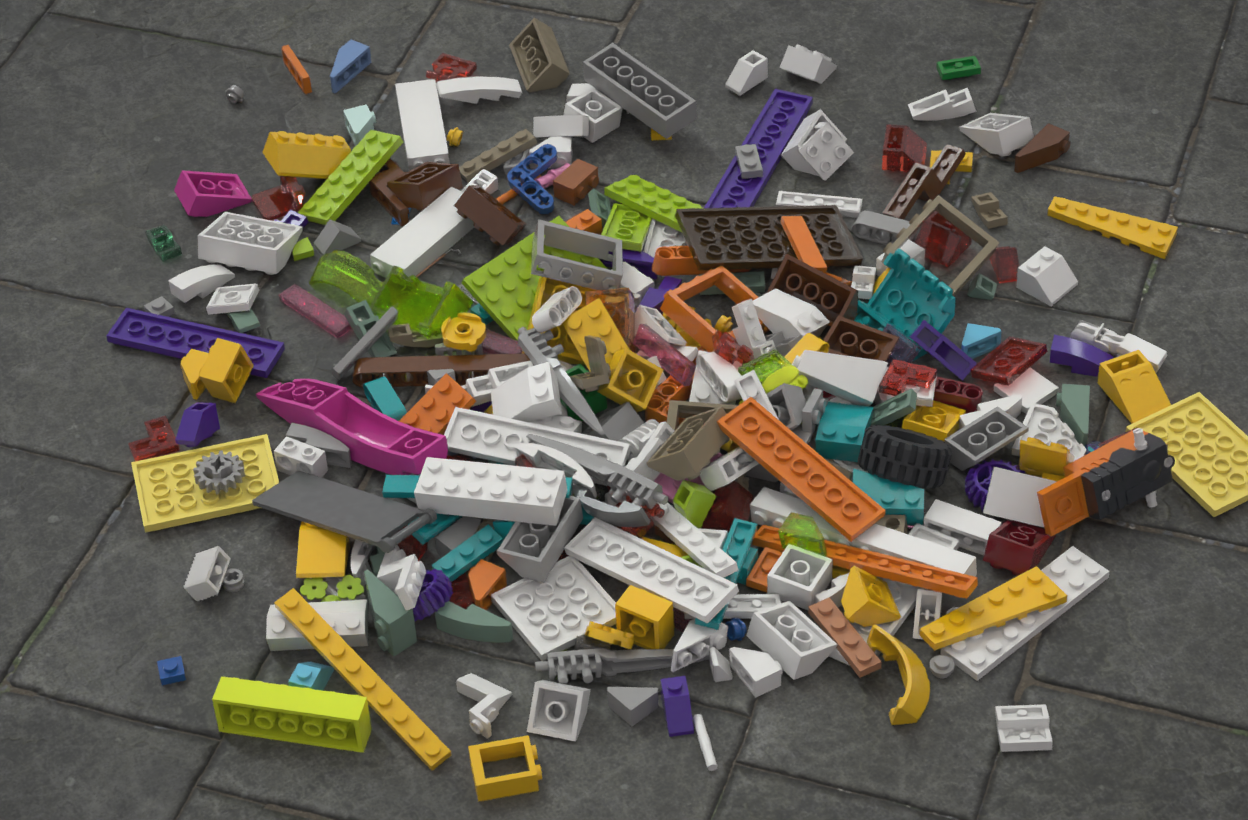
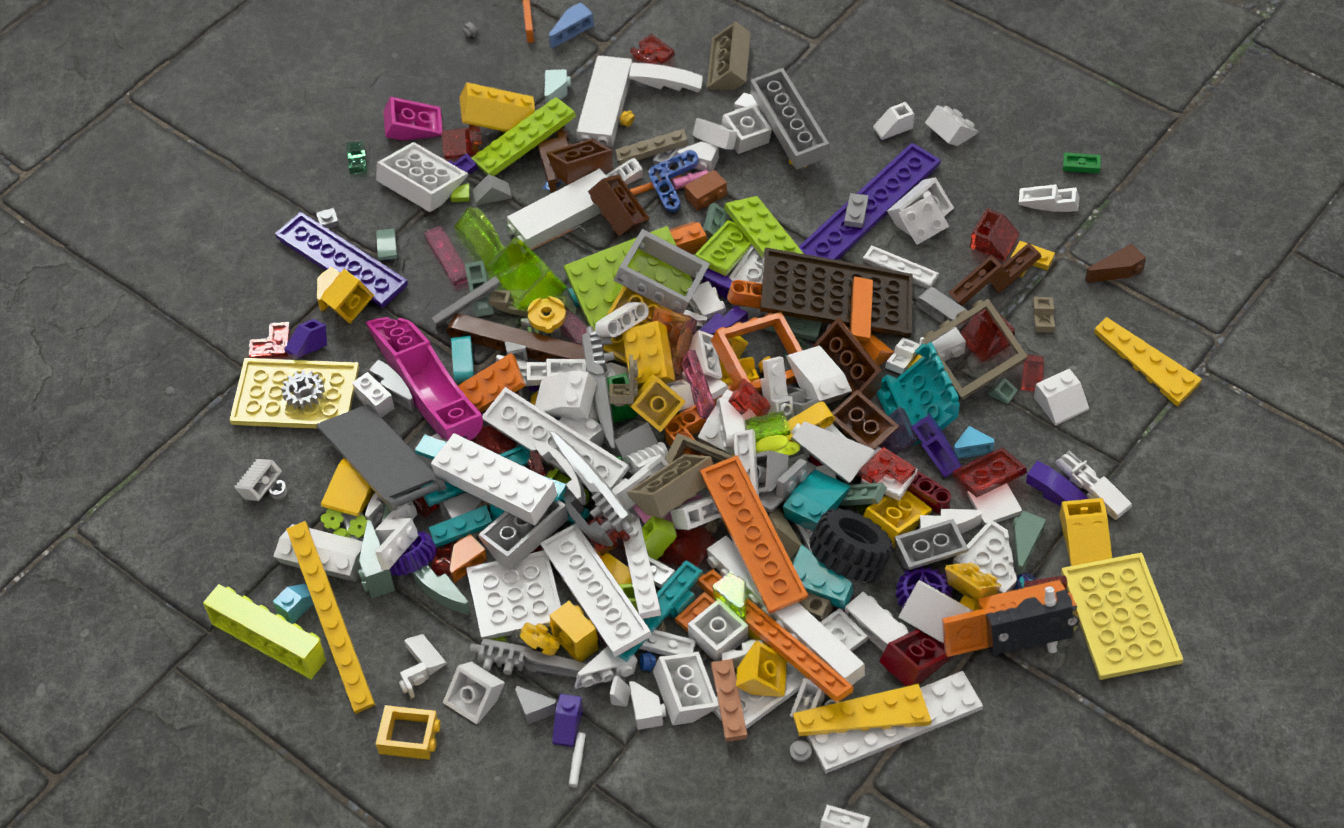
camera: 20 degrees right, 10 degrees up
blue plate [157,656,186,685] -> none
white slope [169,265,235,303] -> none
white tile [206,283,259,315] -> none
yellow windscreen [867,625,930,725] -> none
white slope [959,113,1034,157] -> none

